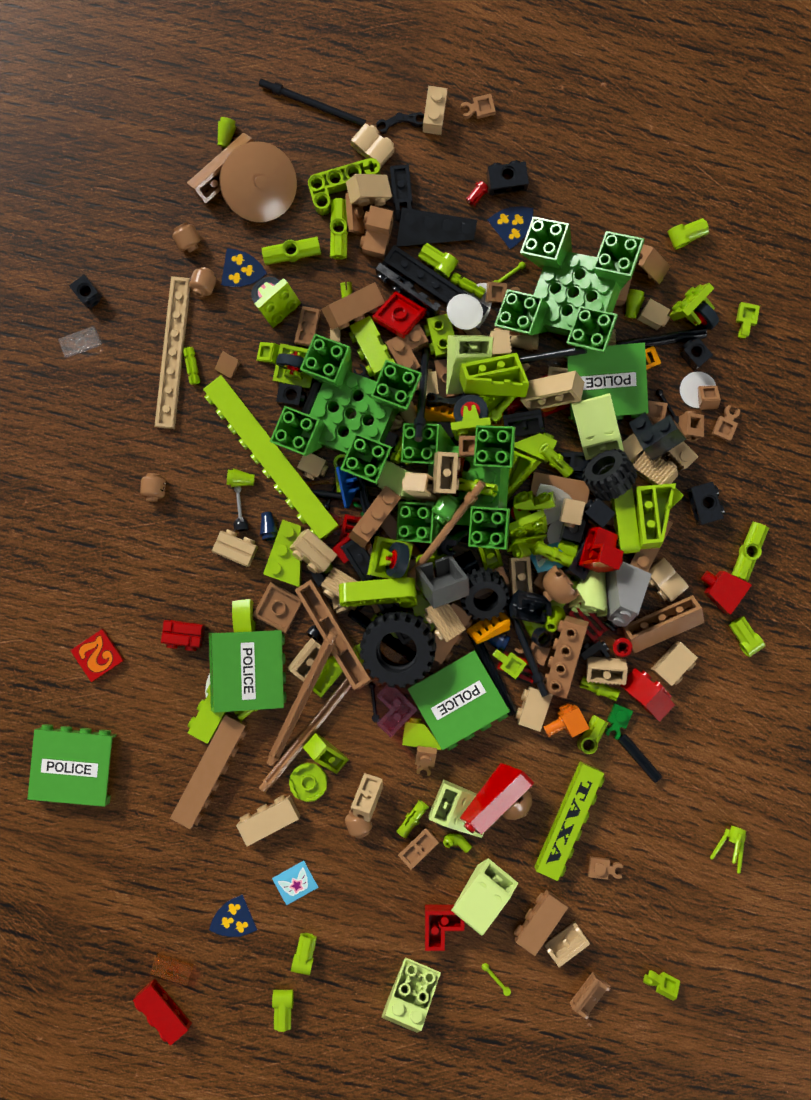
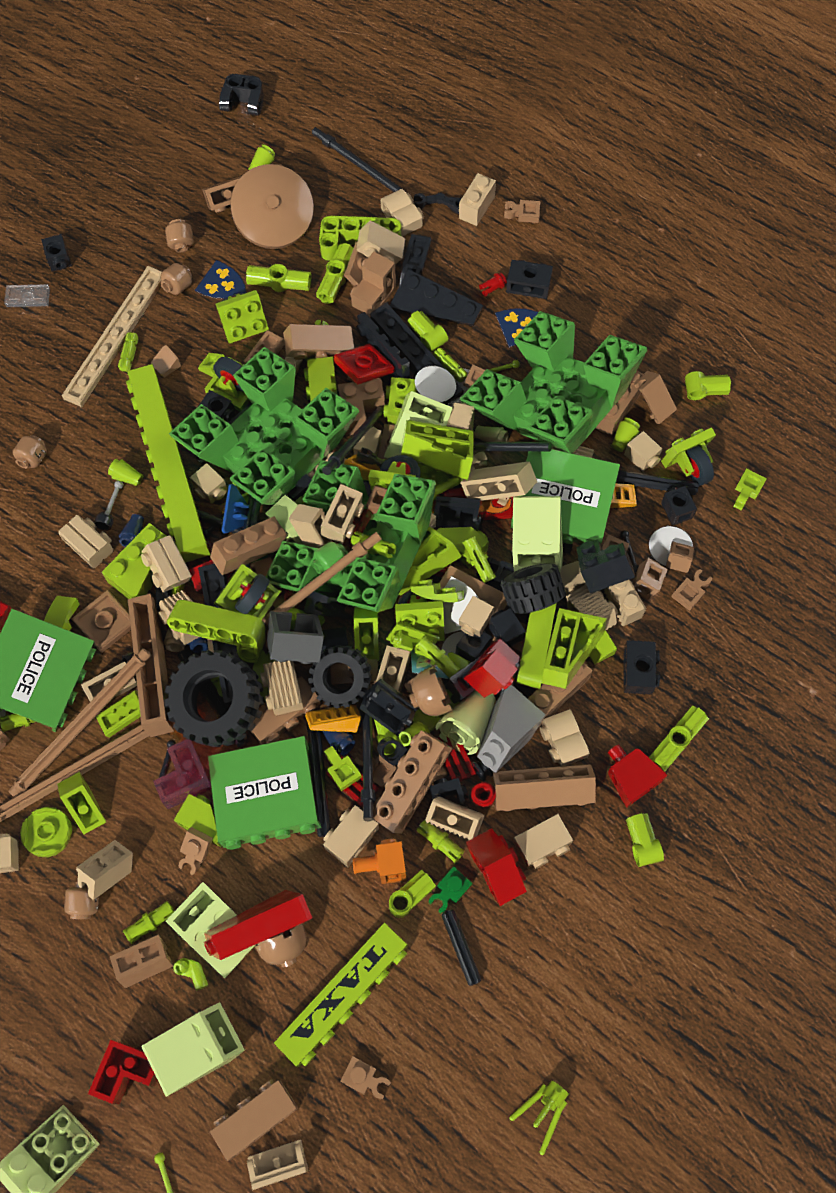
camera: 20 degrees right, 20 degrees down
none -> black piece [219,74,264,116]

